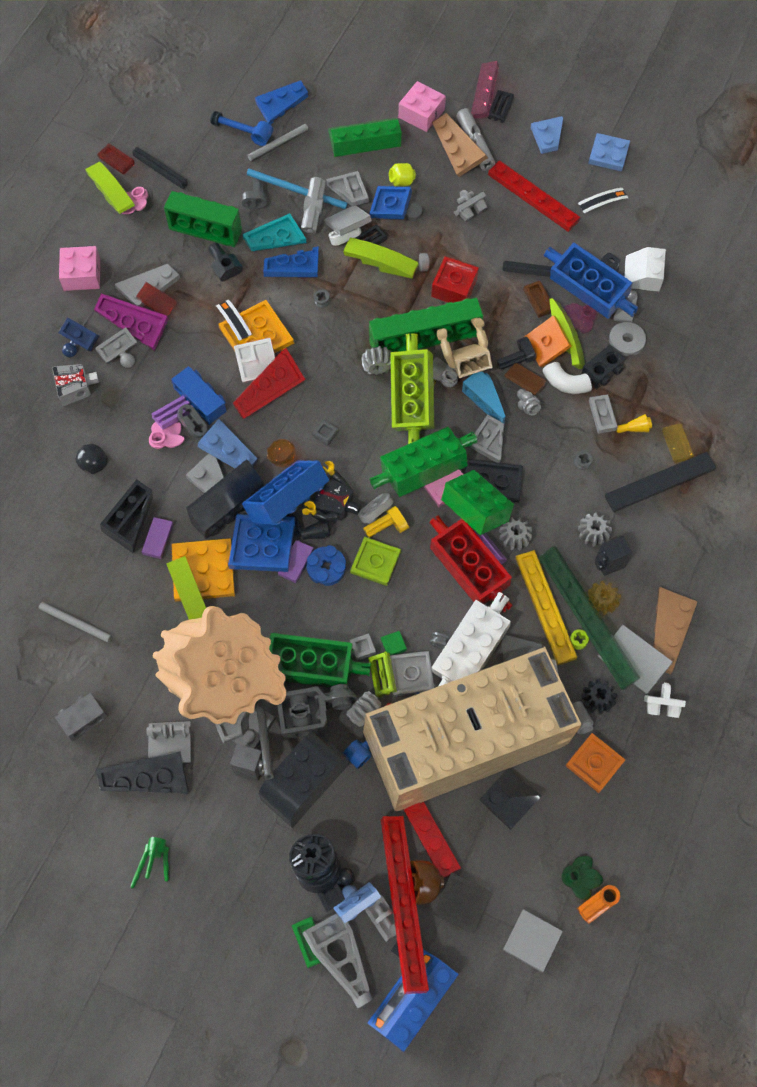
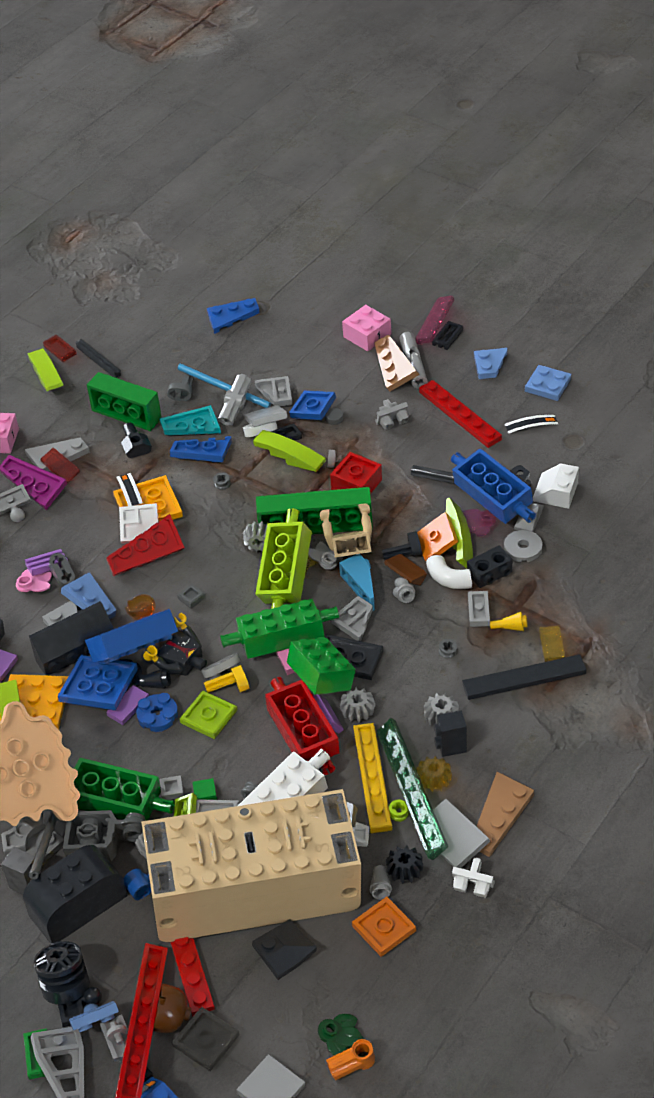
camera: 15 degrees right, 20 degrees down
bright pink plate [122,187,149,214] -> none
blue brick [171,366,227,425] -> none
blue piece [210,111,274,146] -> none
light grey bar [248,124,308,161] -> none
green slope [328,118,402,157] -> none
neon yellow head [389,163,416,187] -> none
reddish brown tile [523,281,551,318] -> none

